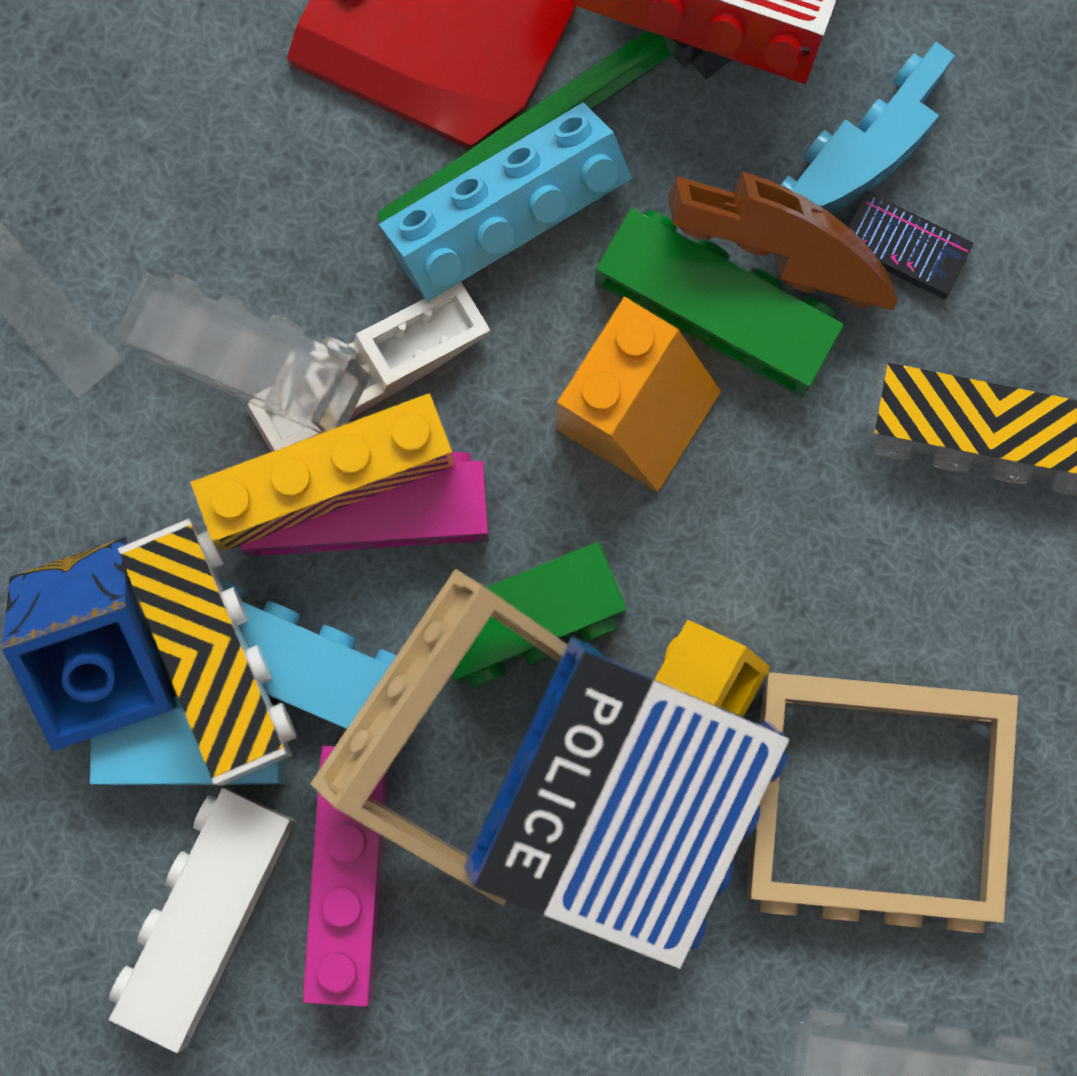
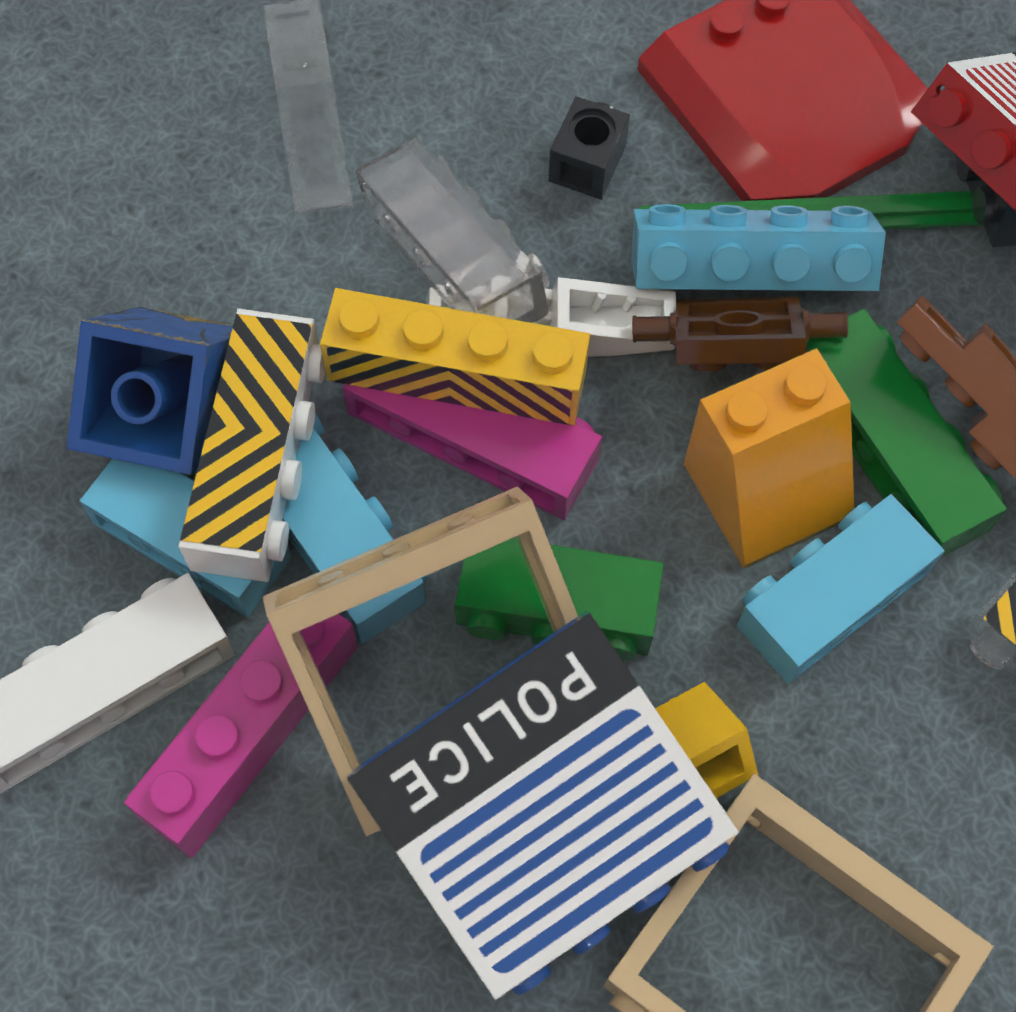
camera: 30 degrees right, 15 degrees down
none -> black brick [548,96,630,200]
none -> reddish brown plate [632,297,848,372]
none -> medium azure brick [737,494,945,685]

